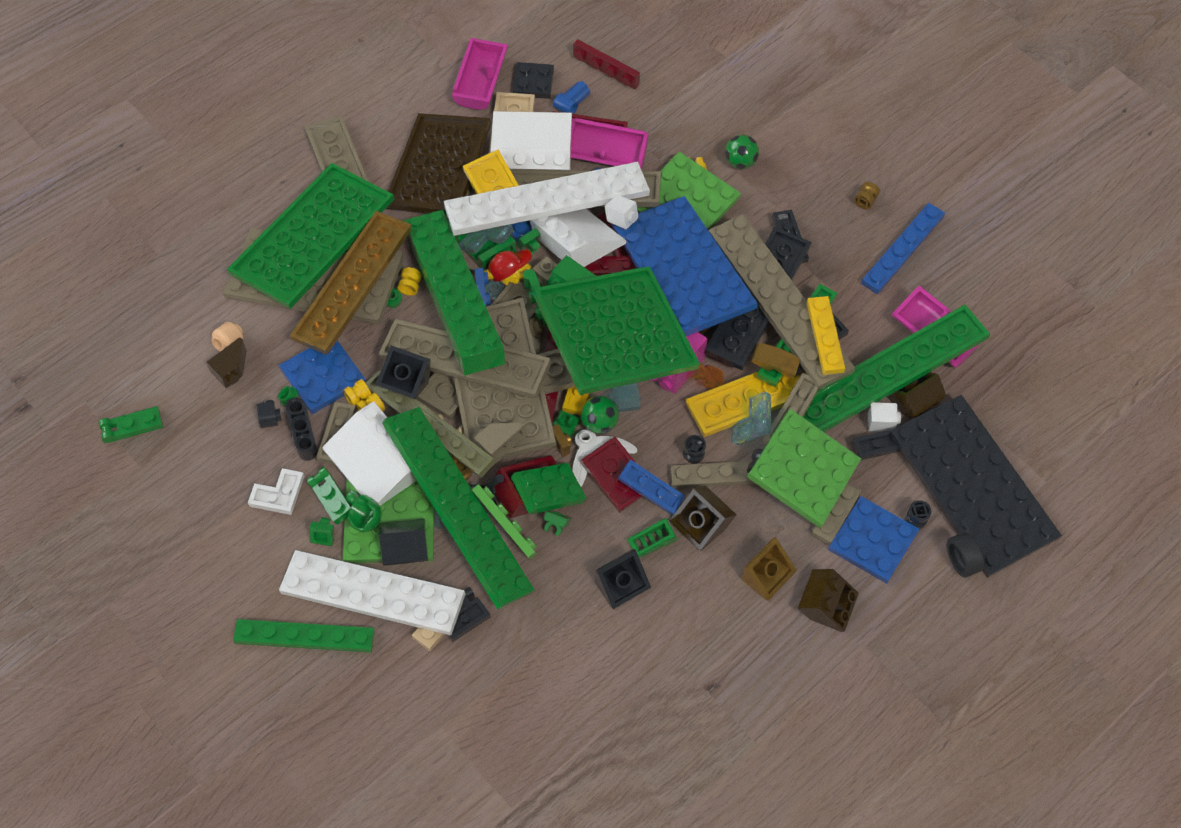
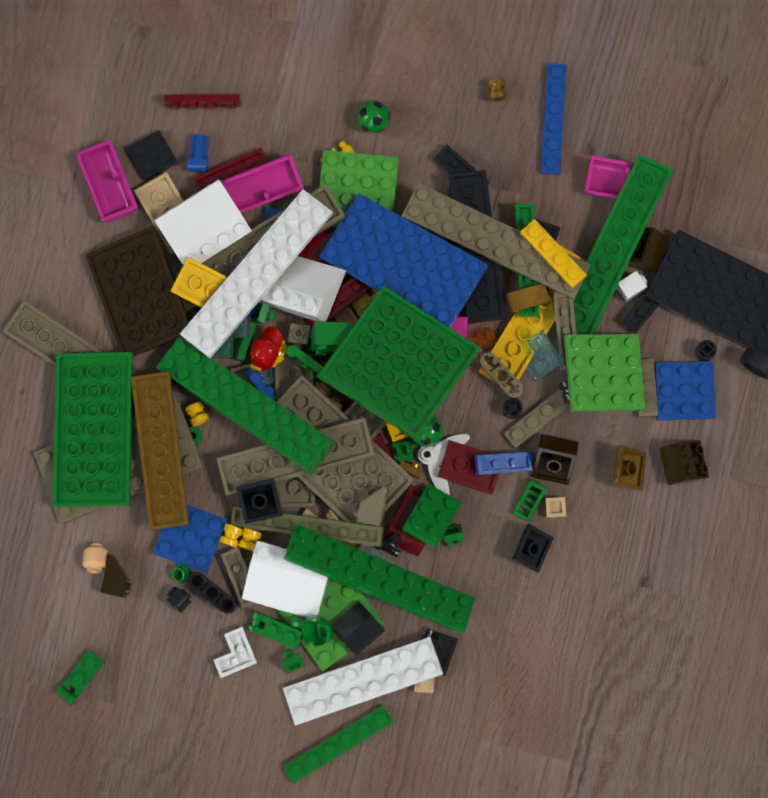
camera: 30 degrees left, 20 degrees up
bright green plate [472,484,538,560] -> none
white brick [605,194,638,229] -> none
none -> dark tan beam [480,352,523,398]
none -> tan plate [545,497,566,518]

